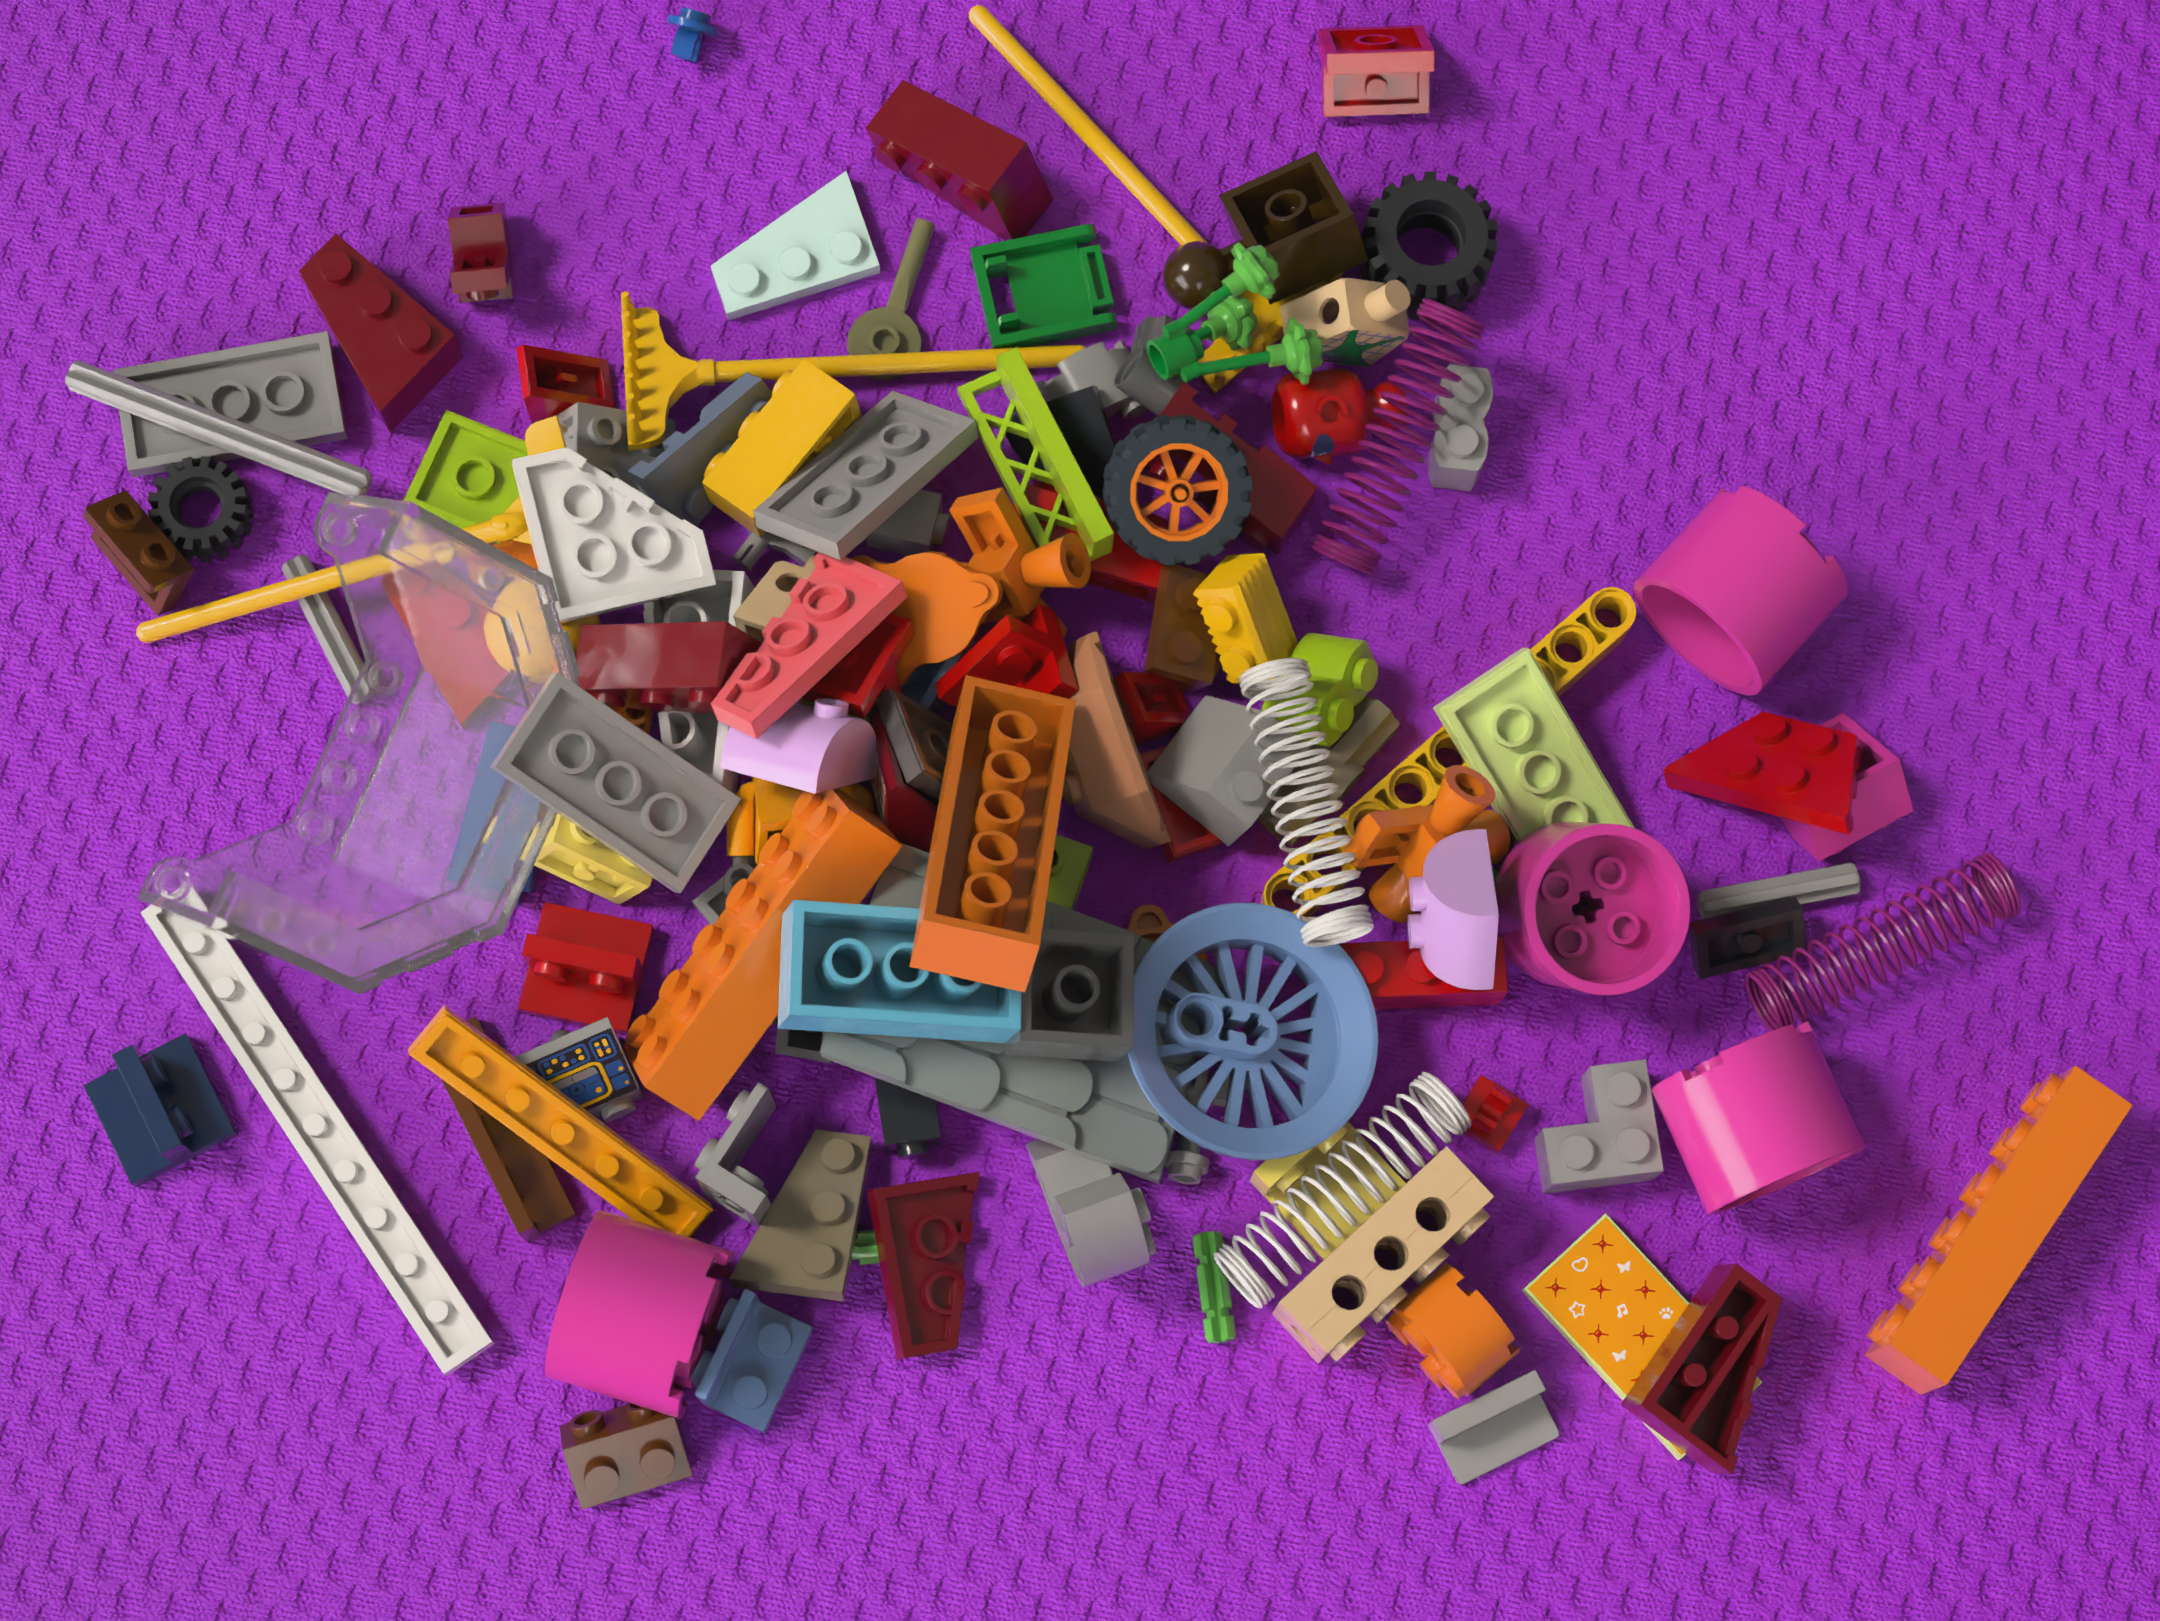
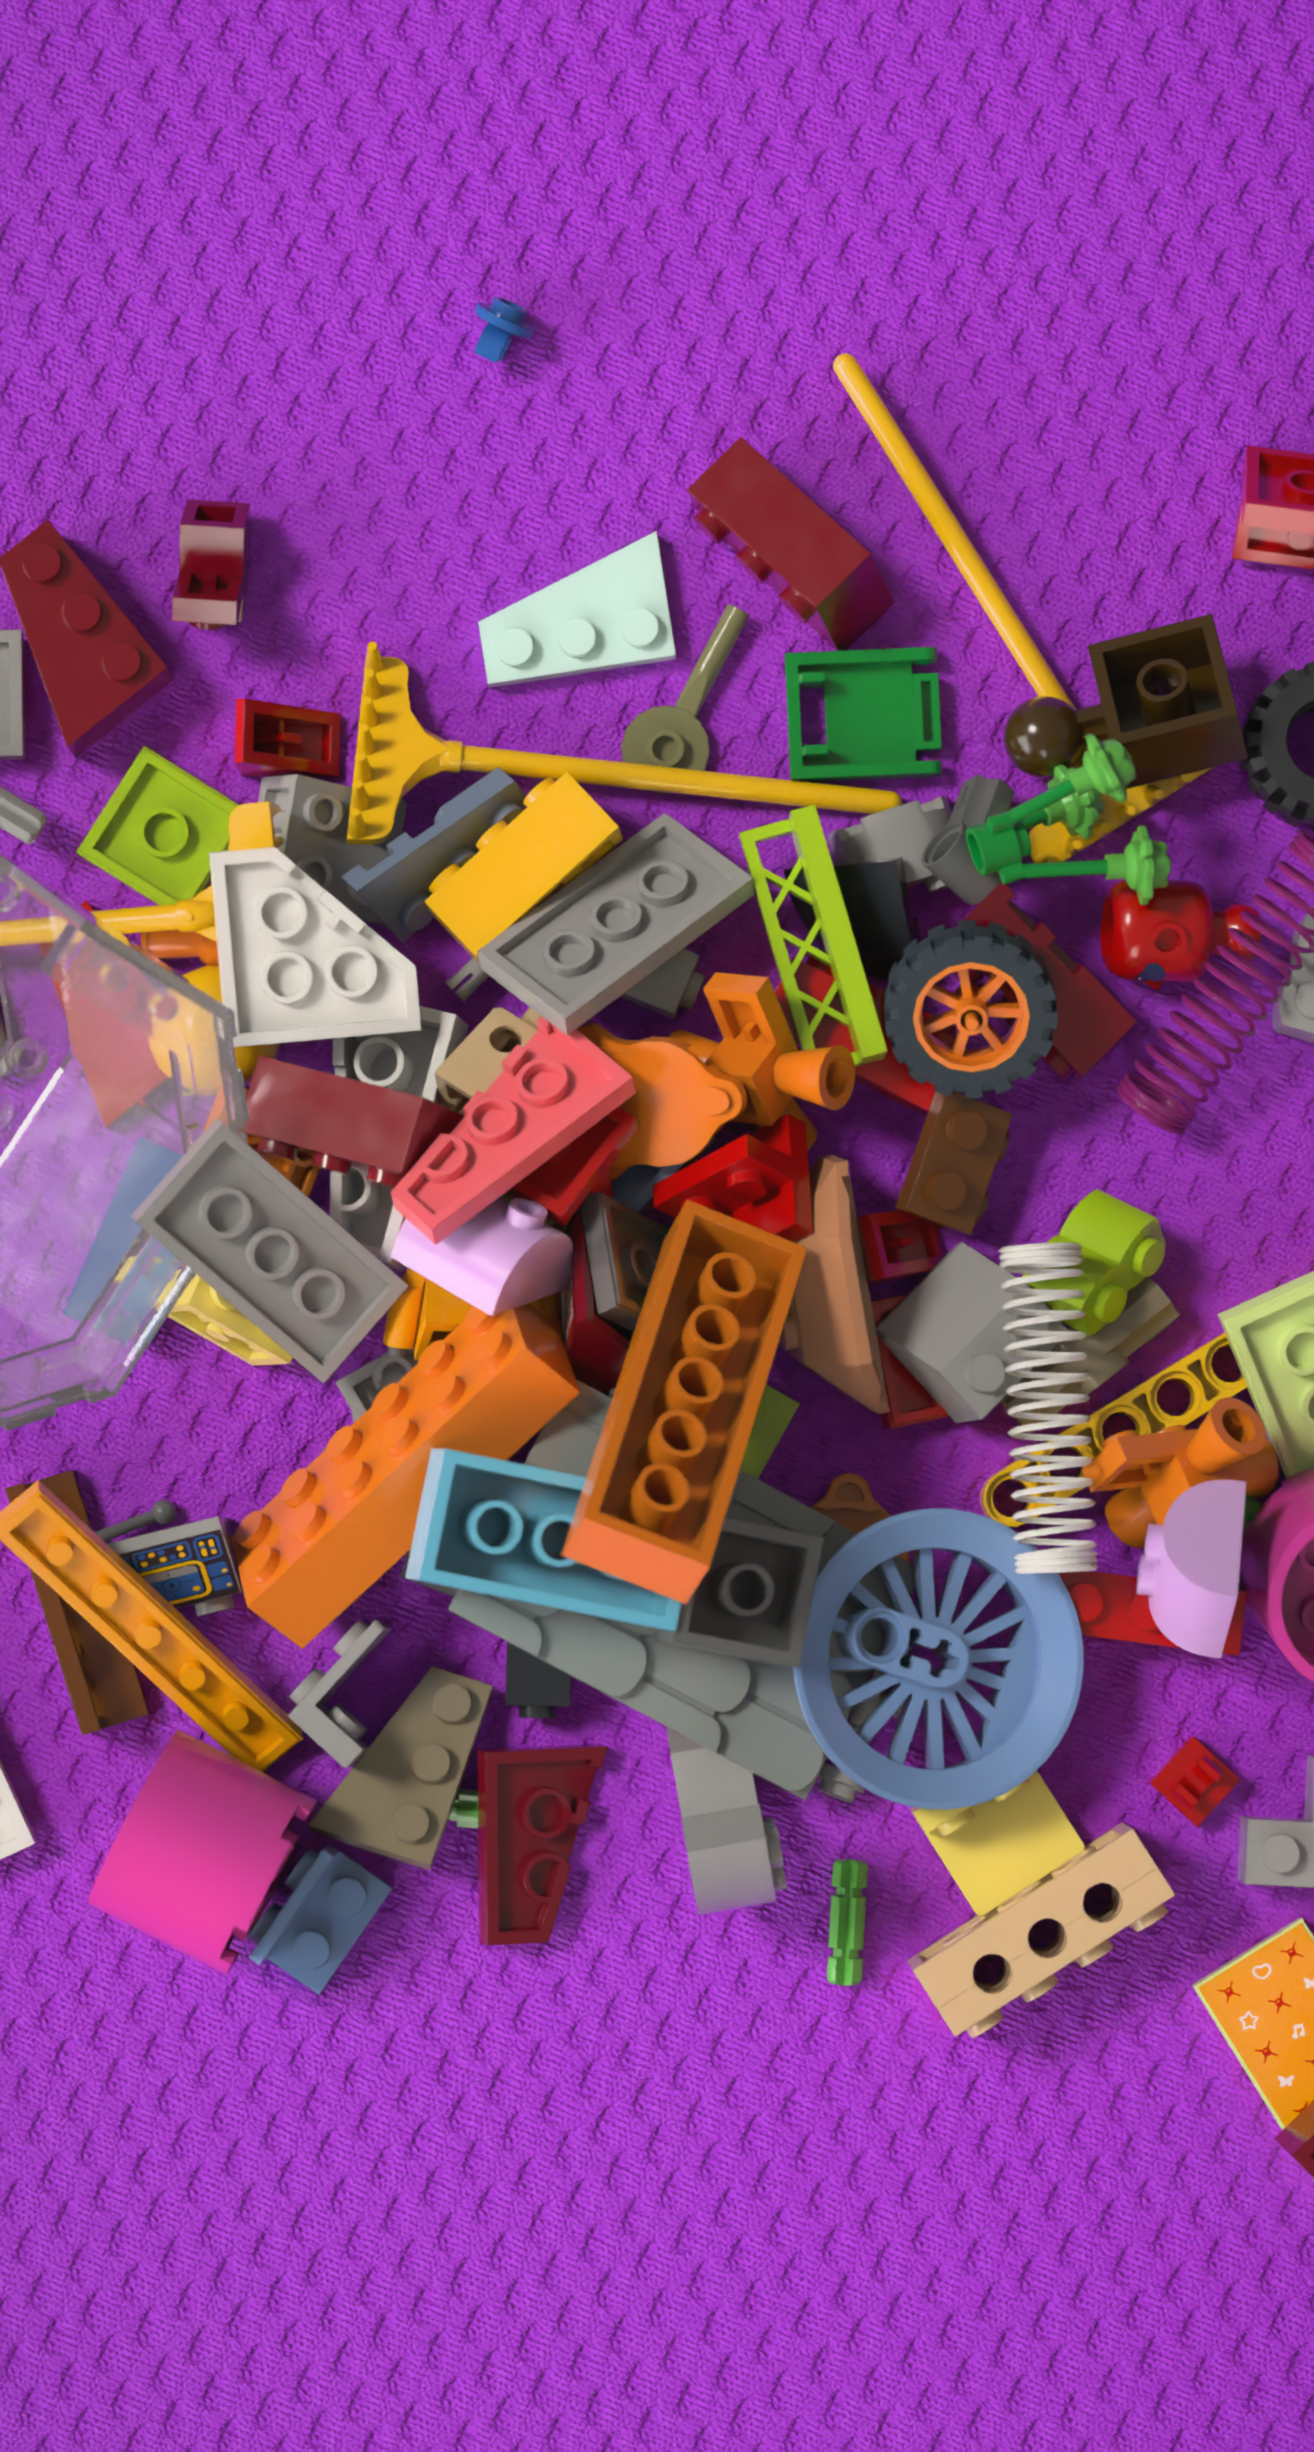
camera: 15 degrees right, 10 degrees up
red bracket [518,902,655,1035] -> none
bracket [560,1402,693,1510] -> none
yellow brick [1193,553,1298,683] -> none
white piece [1214,1072,1471,1309] -> none
tan torso [1280,278,1411,368] -> none
orange brick [1385,1263,1520,1399] -> none
light grey panel [1428,1370,1559,1485] -> none

